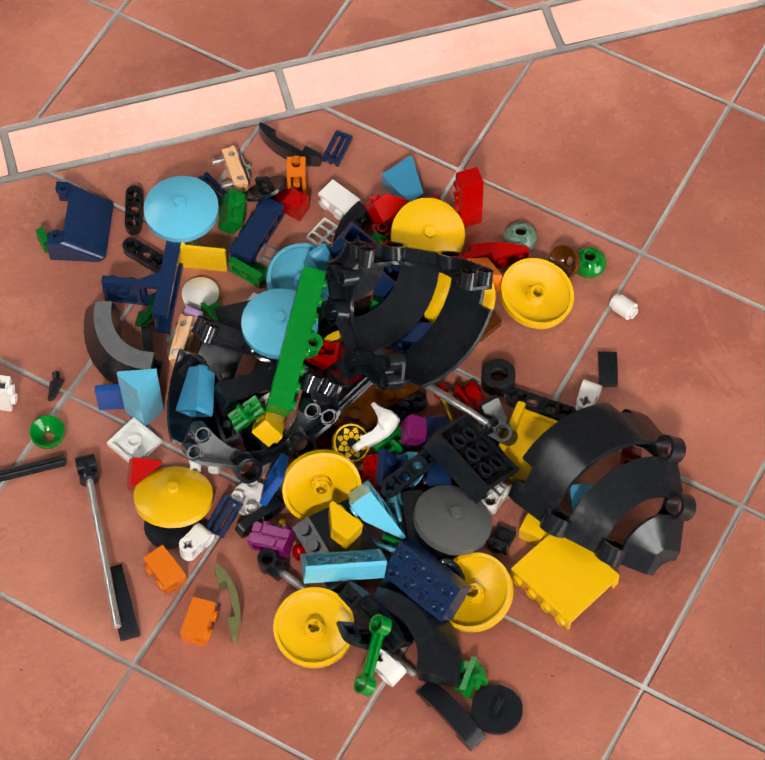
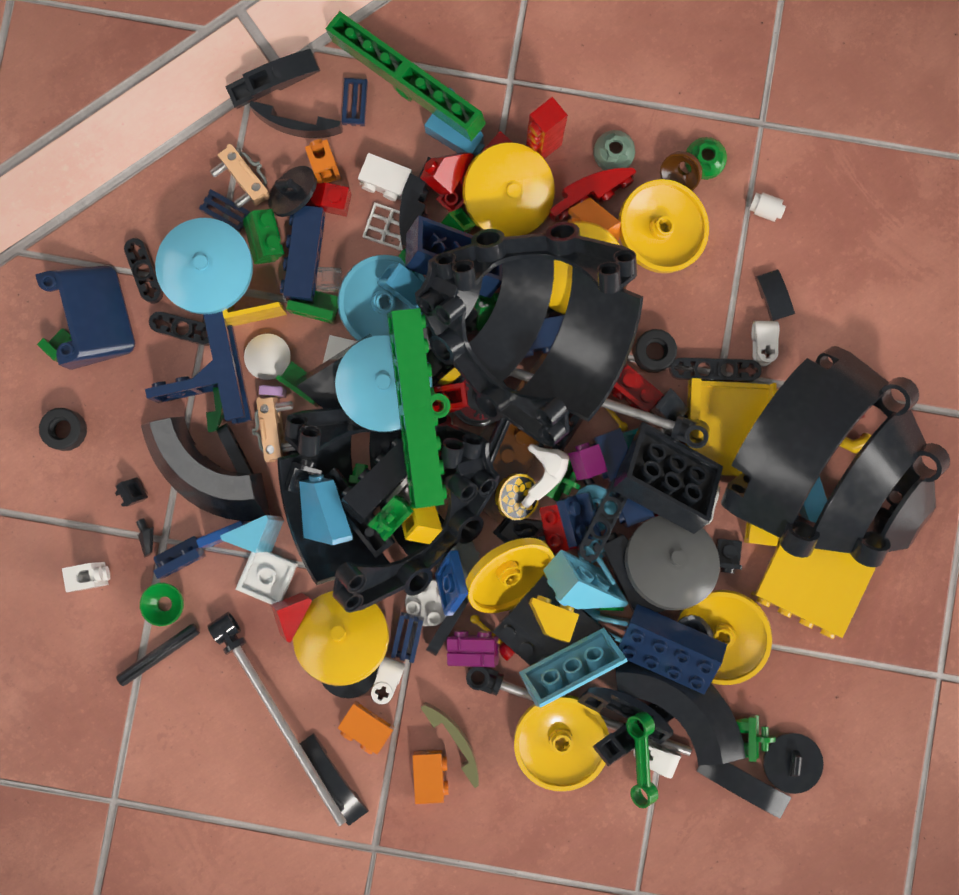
camera: 20 degrees left, 25 degrees up
none -> black tyre [39,408,87,451]
none -> black tile [115,477,148,507]
none -> dark blue bracket [153,536,206,579]
none -> black slope [225,49,320,109]
none -> green hinge [325,11,486,142]

